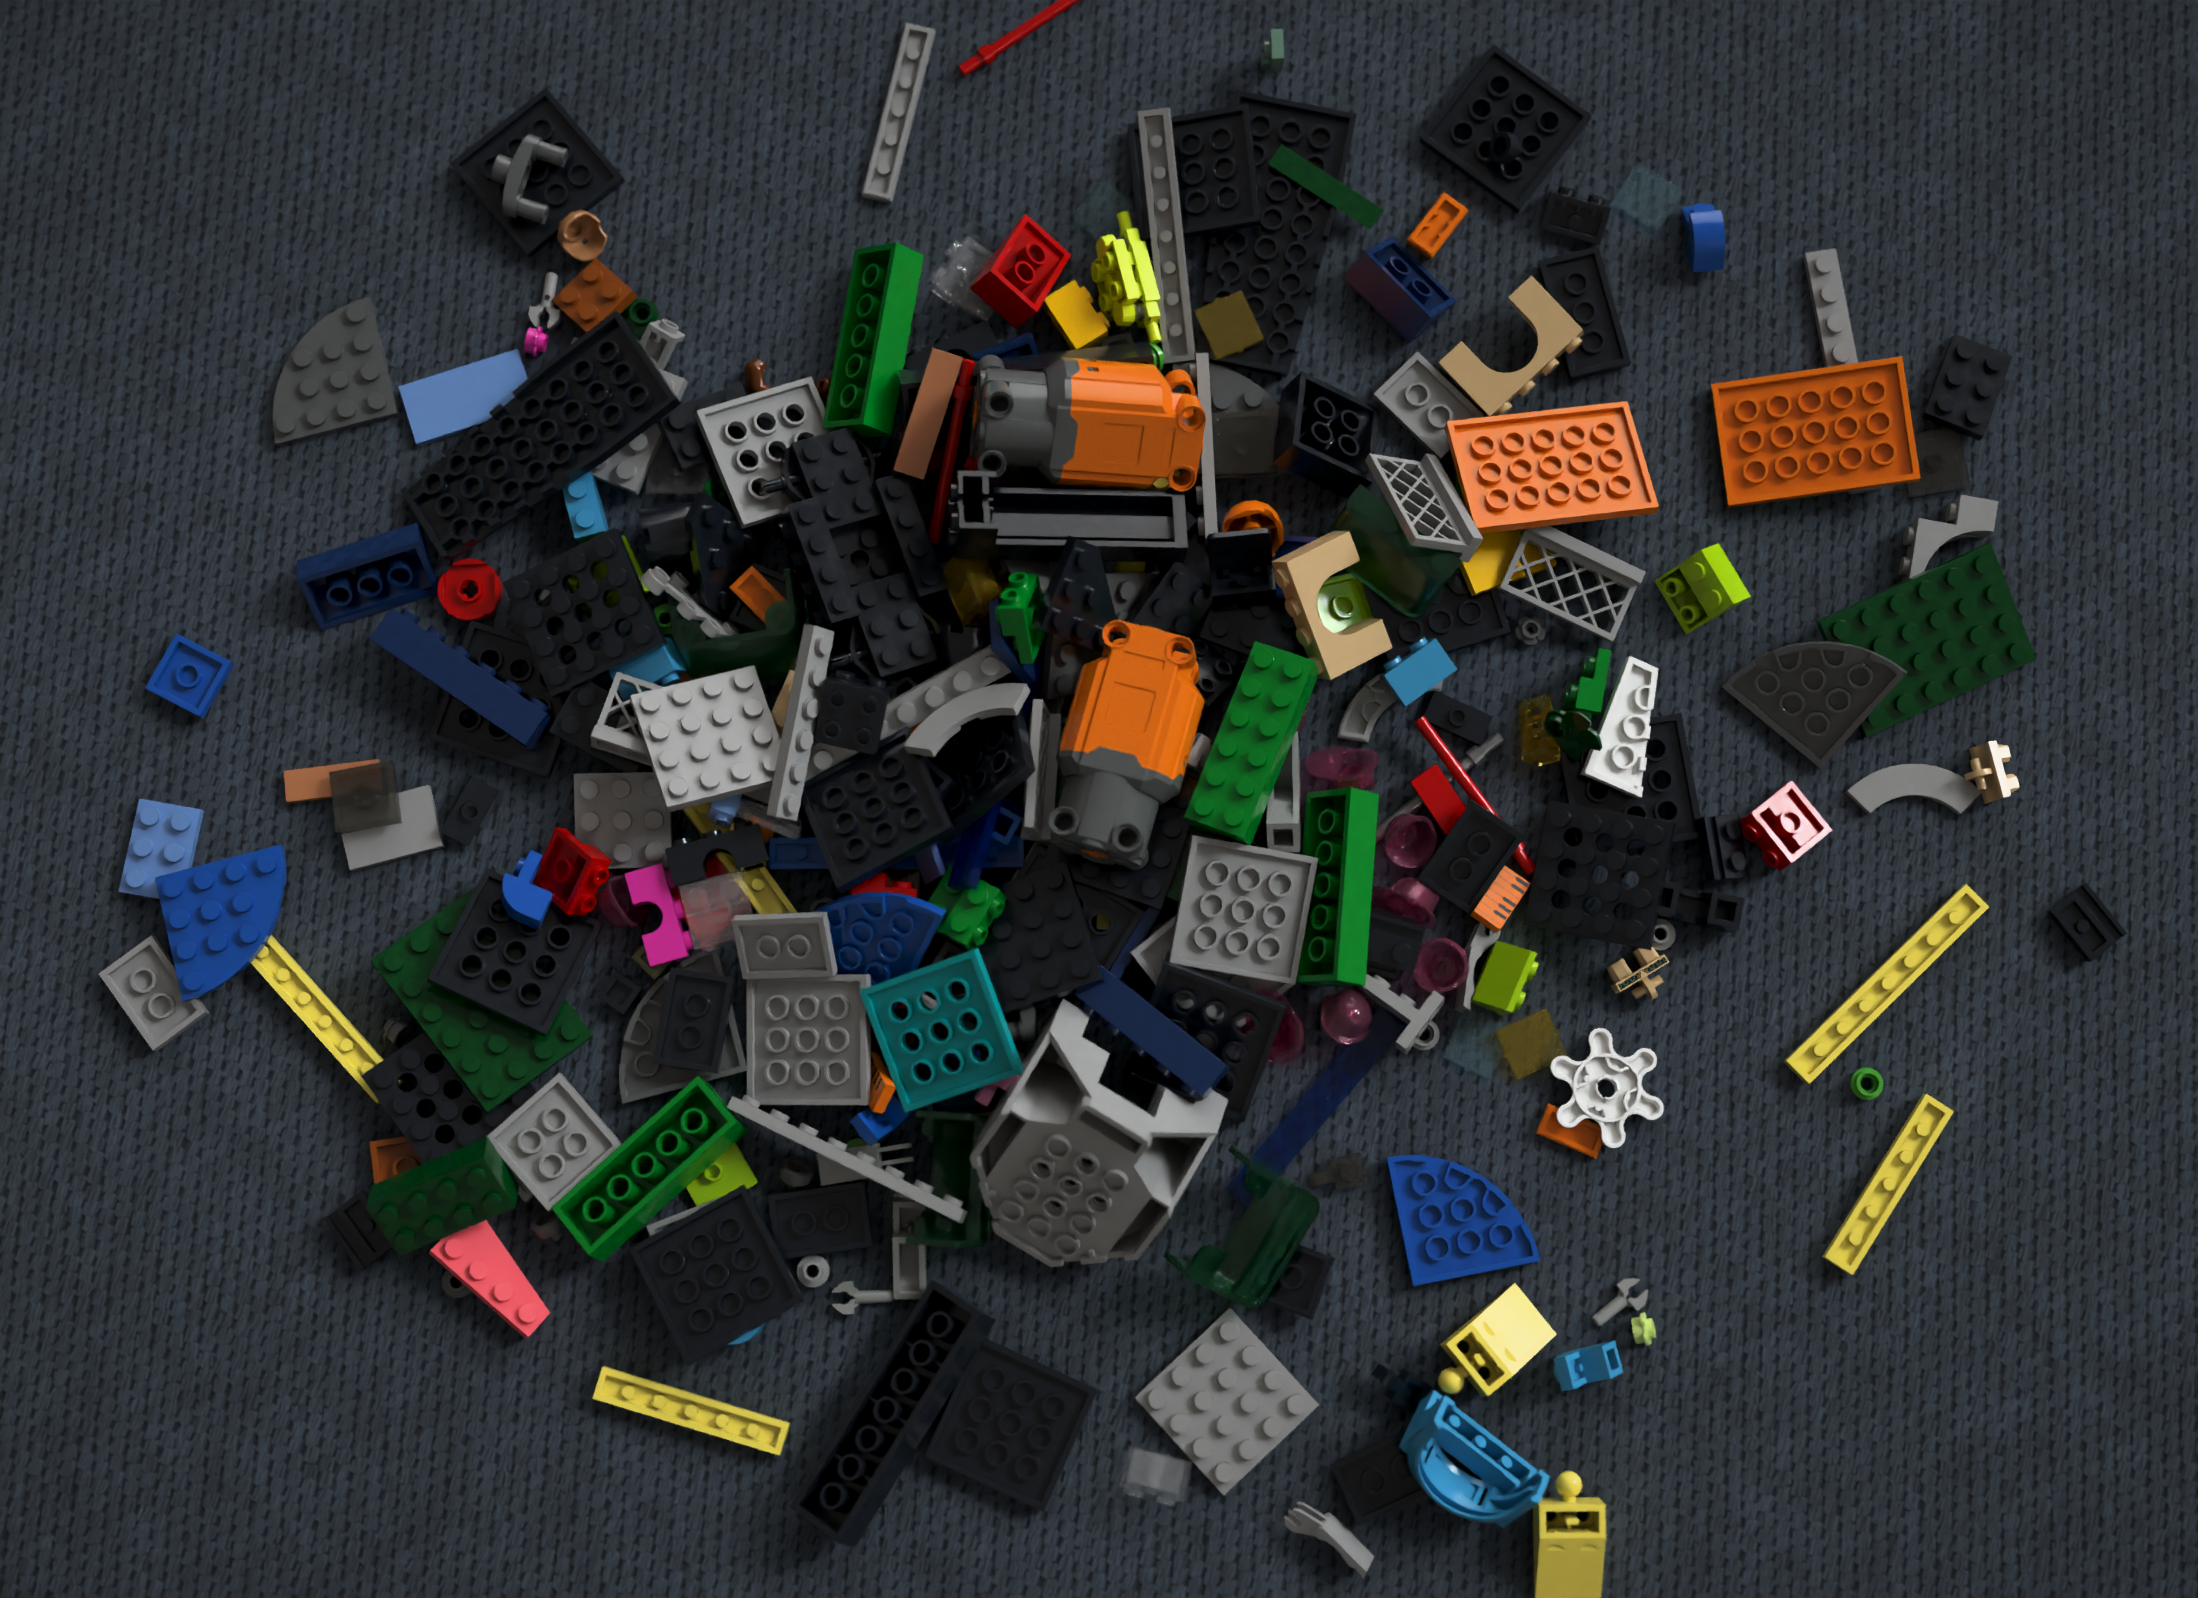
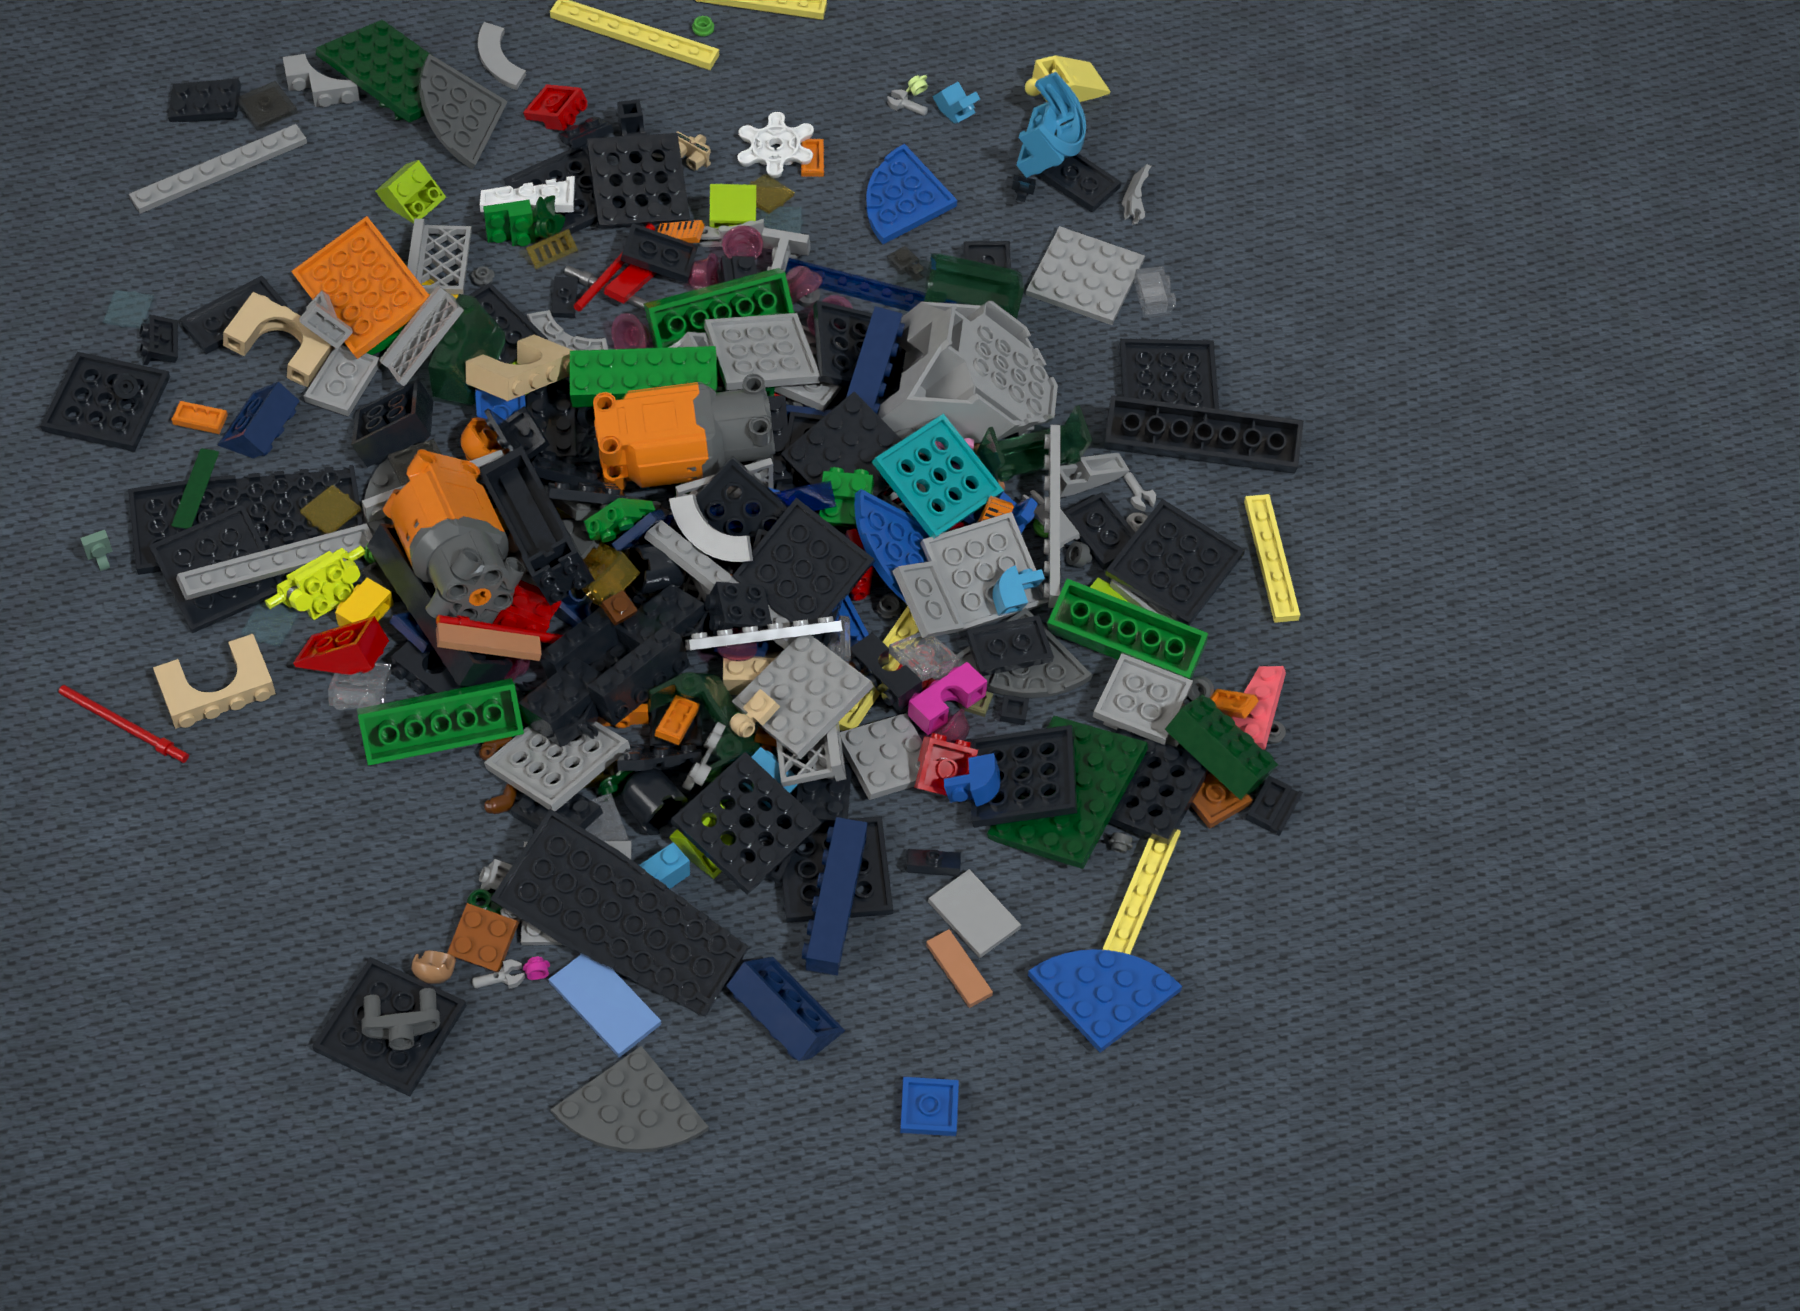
camera: 120 degrees left, 25 degrees down
light grey plate [99,935,209,1051] -> none
medium blue plate [118,798,204,899] -> none
clear smoke plate [329,760,402,835] -> none
red plate [437,558,503,622] -> none
light grey tile [862,23,936,204] -> none
dark azure brick [1379,637,1458,707] -> none
clear pink helmet [1384,813,1437,868] -> none
light yellow slope [1438,1283,1557,1396] -> none
blue brick [1681,203,1725,272] -> none
orange plate [1711,356,1921,508] -> none
tan hips [1964,740,2019,804] -> none
none -> tan arch [153,634,276,729]
none -> light grey bracket [299,291,353,349]
none -> reddish brown plate [601,590,638,626]
none -> tan plate [730,689,780,738]
none -> dark azure brick [993,565,1045,616]
none -> orange plate [1210,689,1259,719]

